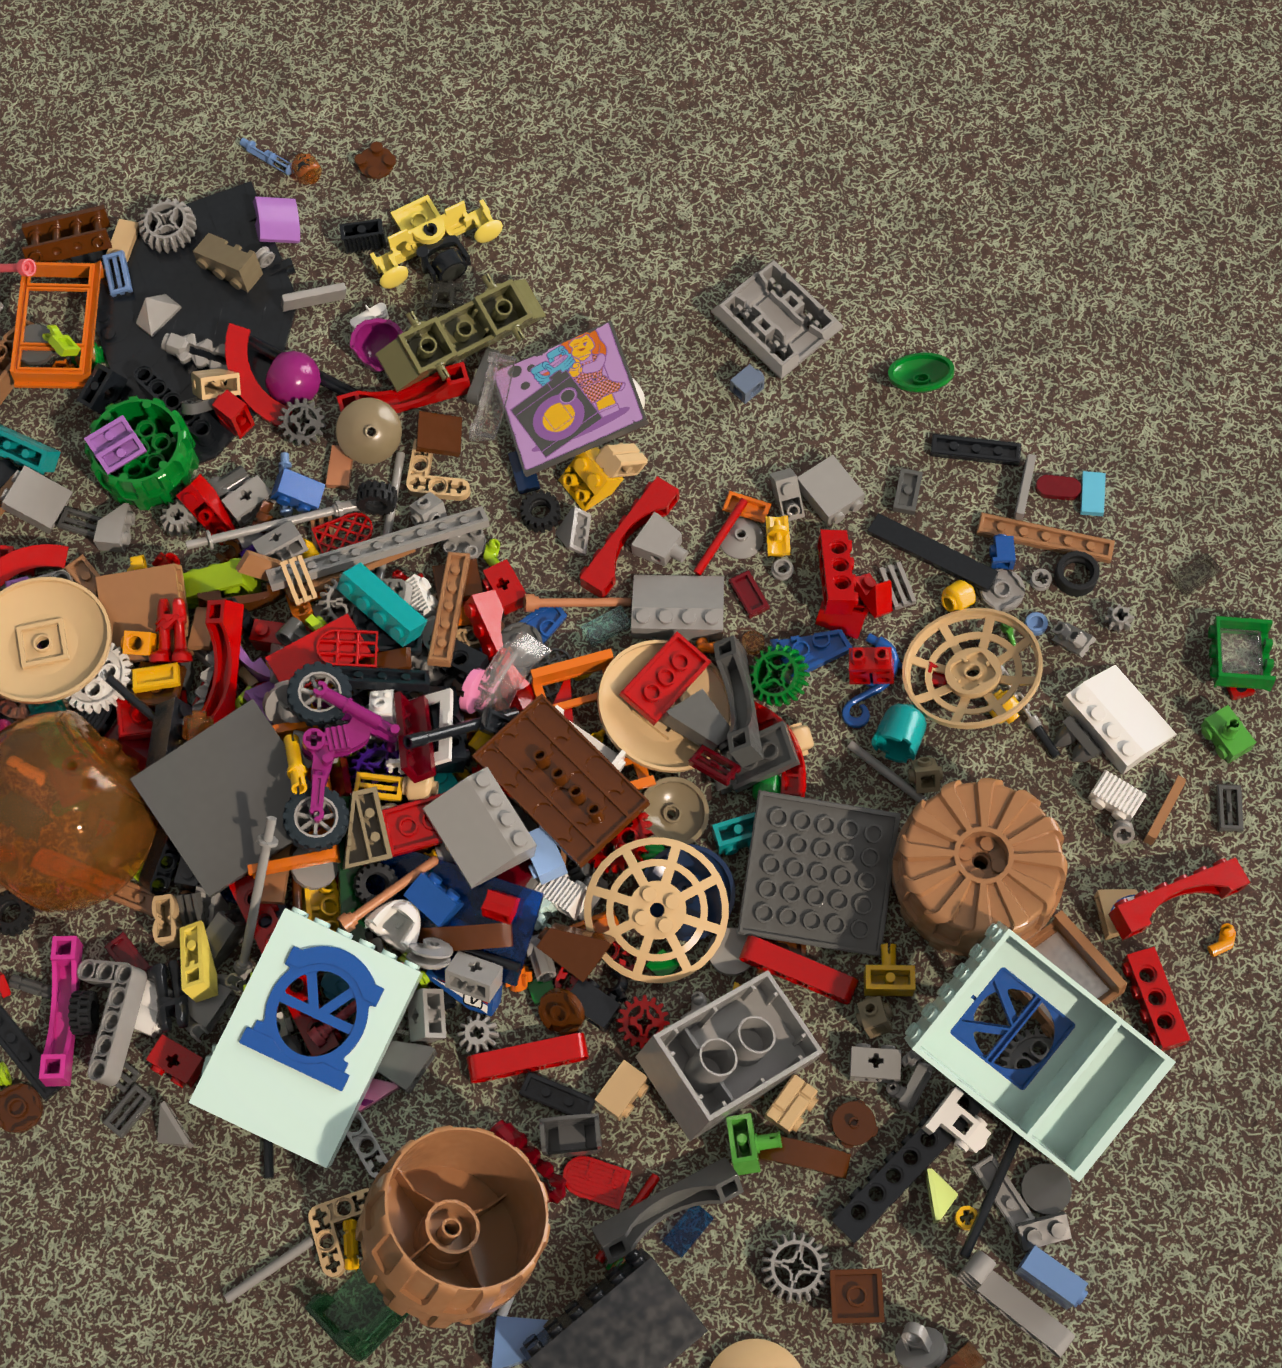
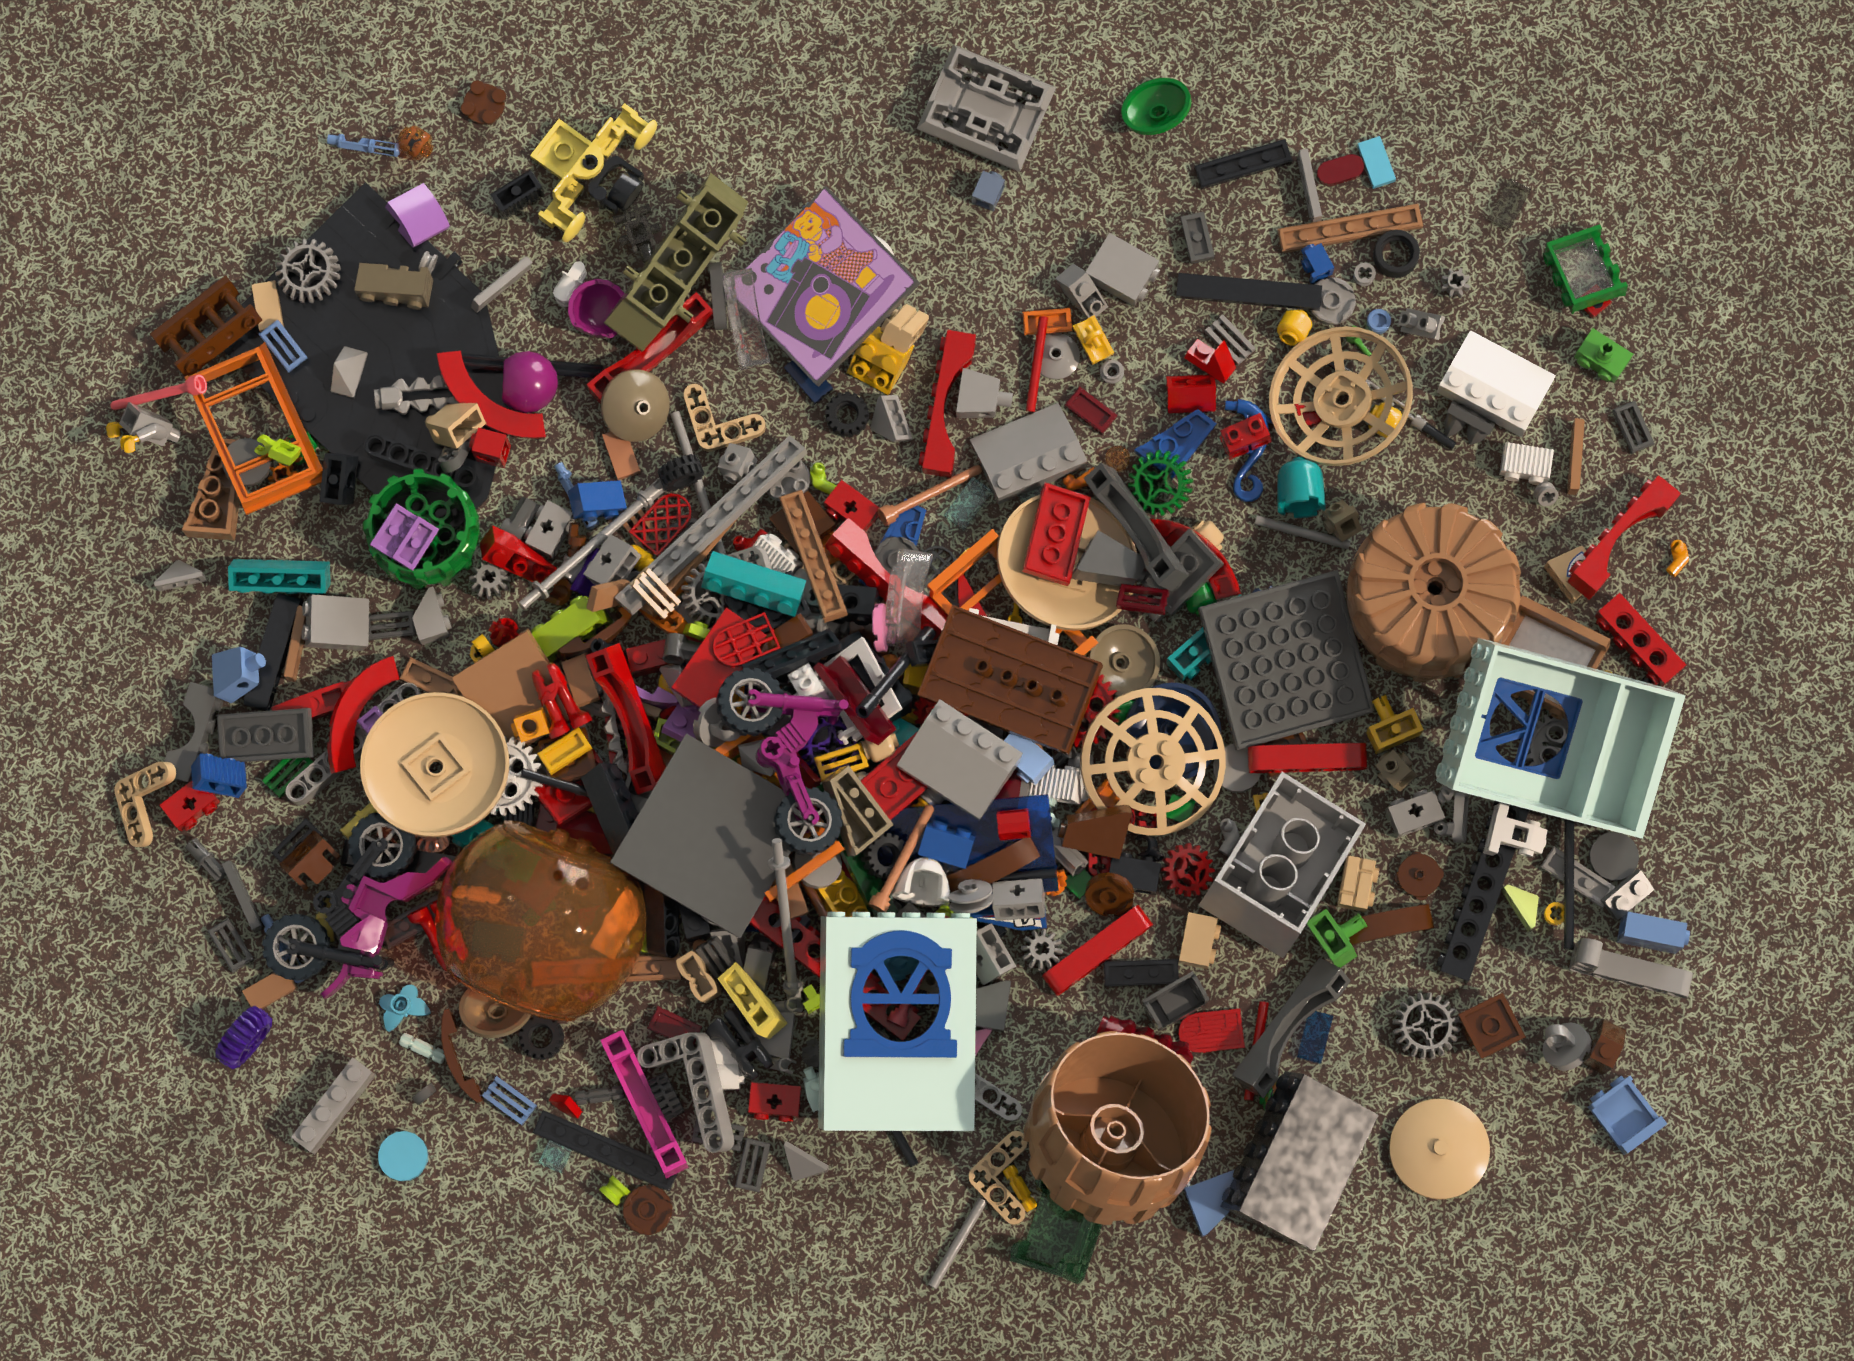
camera: 25 degrees left, 10 degrees up
clear orange head [181,710,214,741] -> none
dark grey gear [277,398,326,446] -> none
yellow pin [283,734,307,794] -> none
reddish brown tile [416,411,462,457] -> none
red brick [817,529,858,615] -> none

